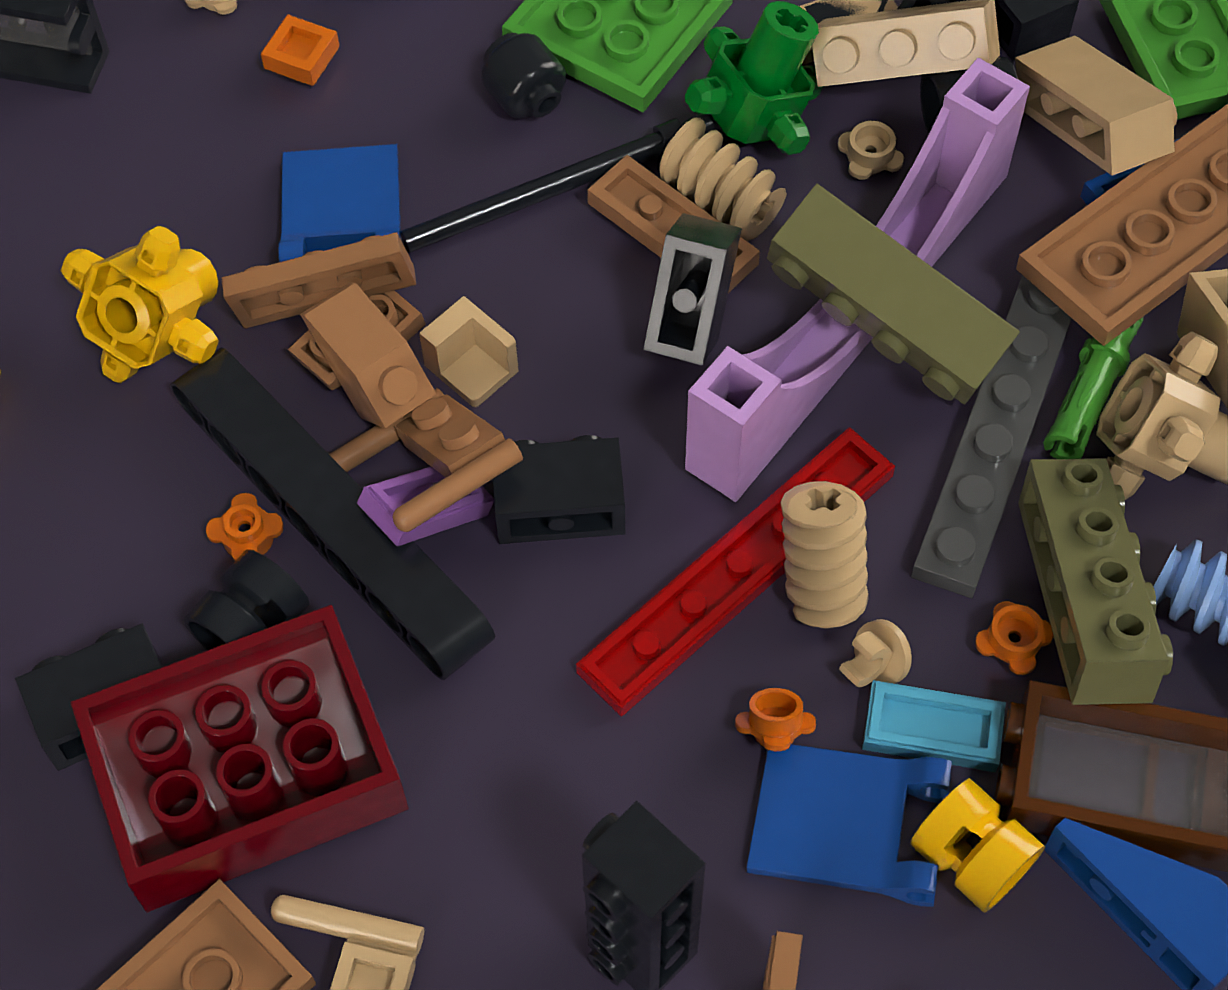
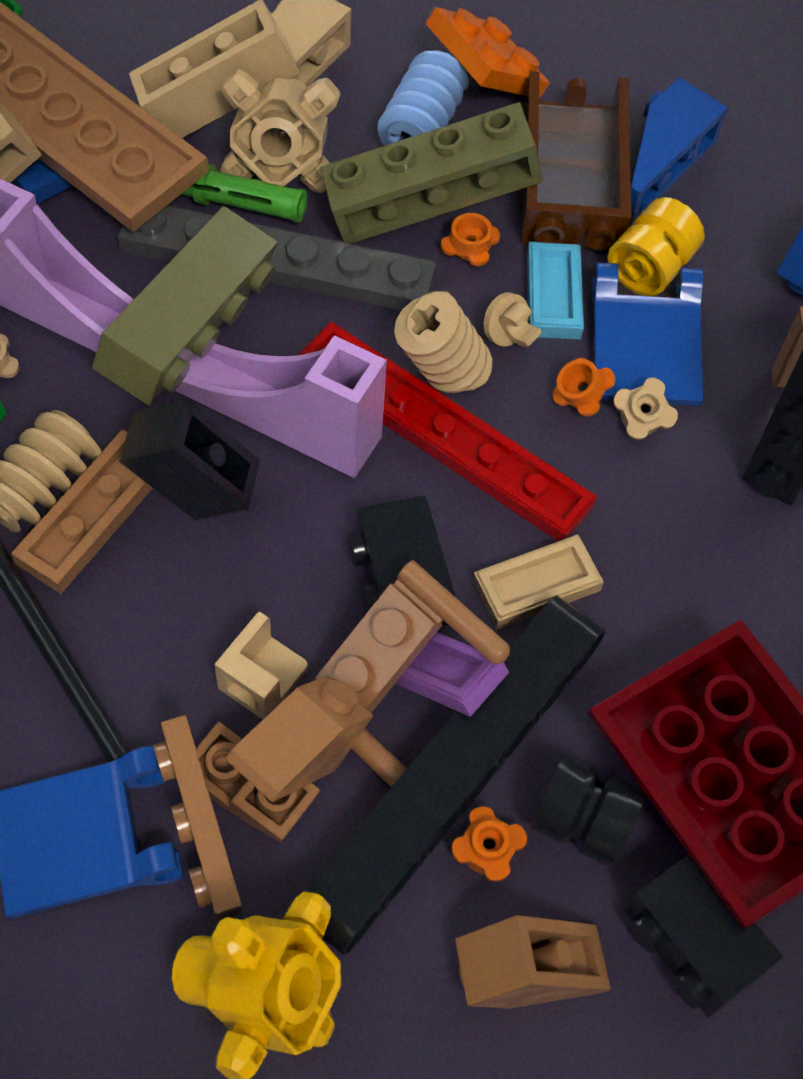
camera: 105 degrees left, 0 degrees up
none -> medium nougat slope [455,915,611,1009]
none -> tan tile [472,534,604,630]
none -> tan plate [613,378,678,440]

